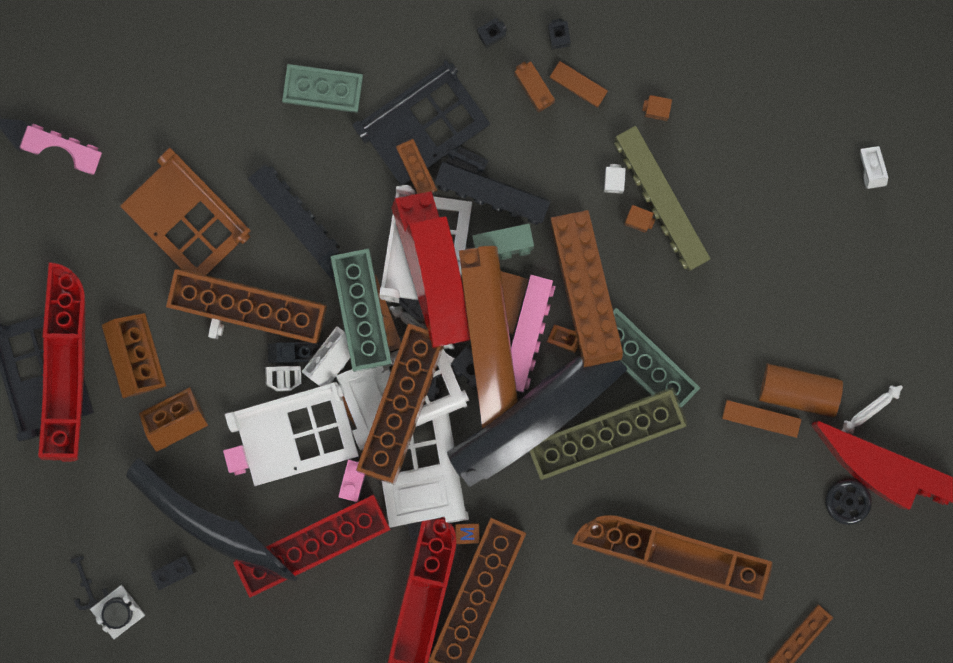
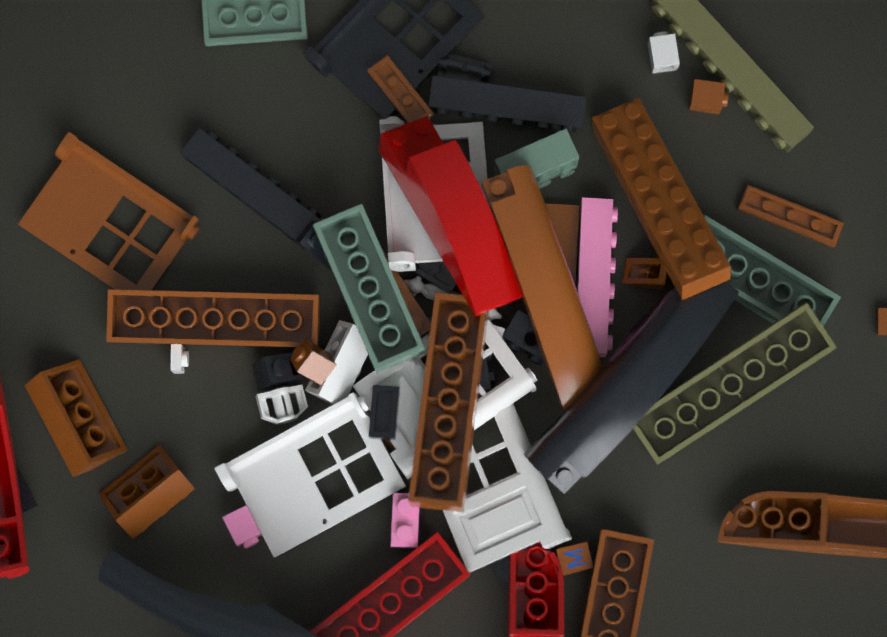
camera: 10 degrees left, 5 degrees down
none -> brick [290,339,337,385]
none -> black tile [368,385,400,440]
none -> dark orange tile [737,185,844,248]

